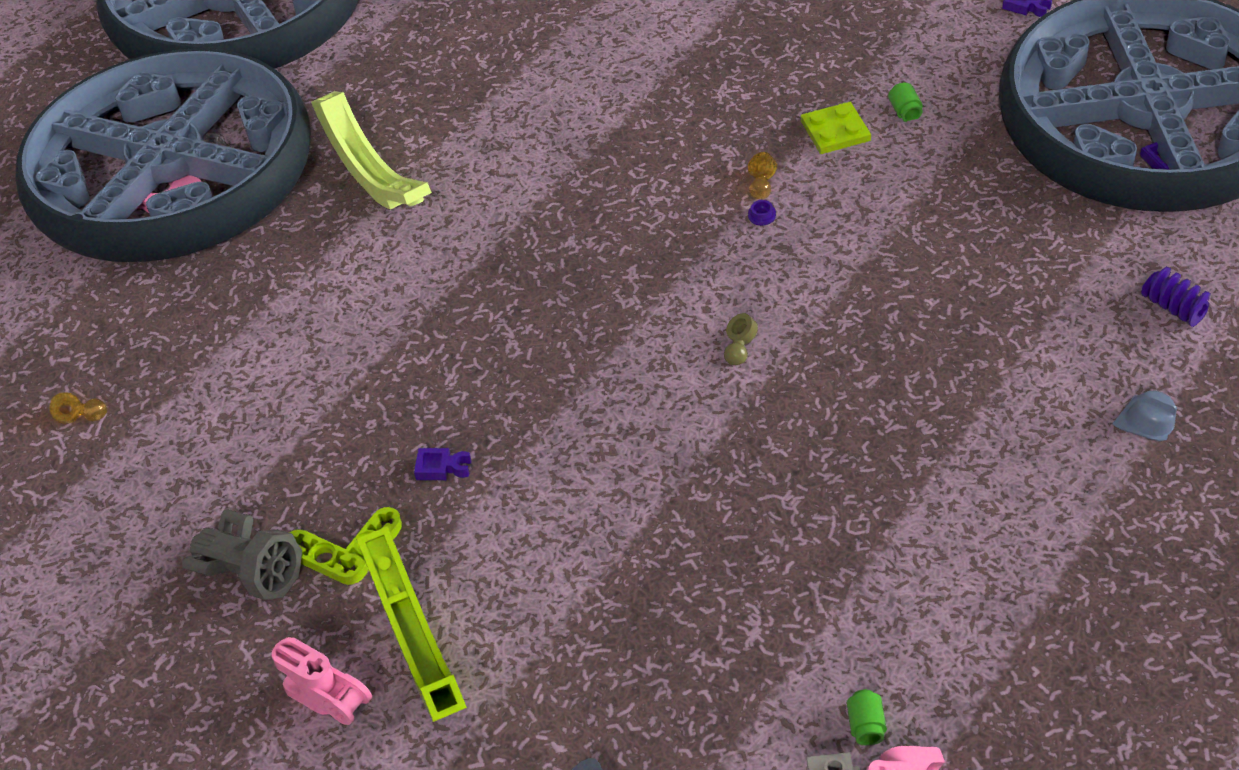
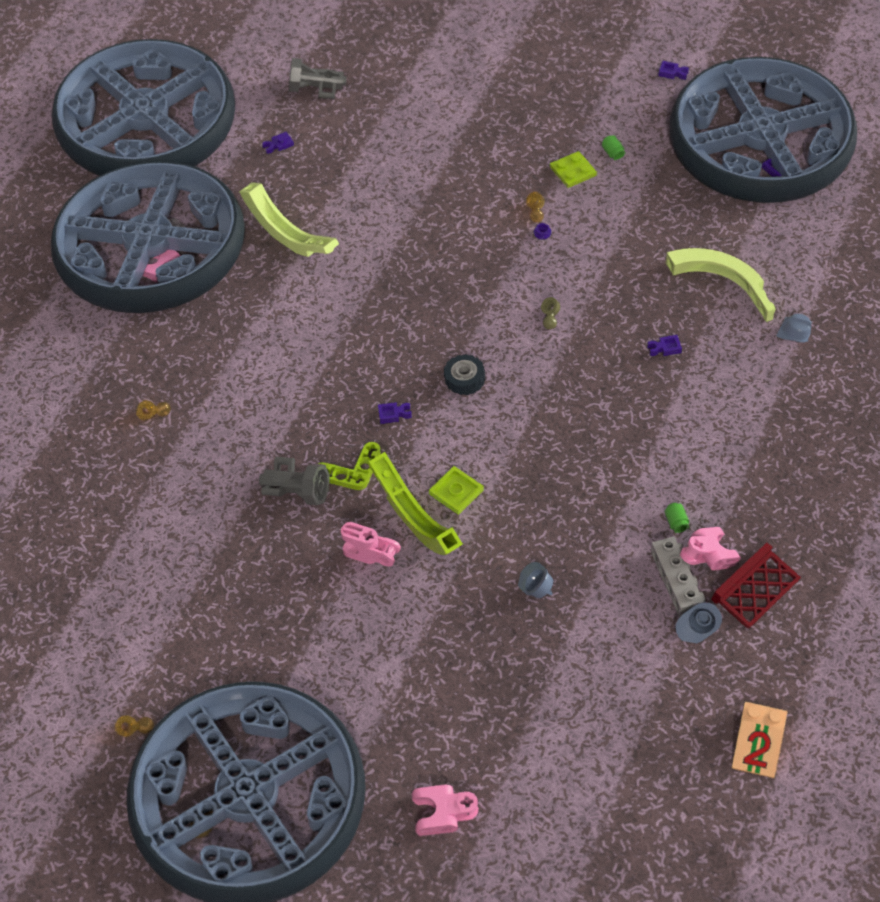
camera: 15 degrees left, 5 degrees up
dark purple piece [1141,266,1211,327] -> none
none -> dark purple plate [262,132,294,154]
none -> lime plate [429,466,484,515]
none -> black wheel [444,354,486,395]
none -> dark purple plate [647,335,682,356]
none -> yellowish green arch [666,248,775,322]

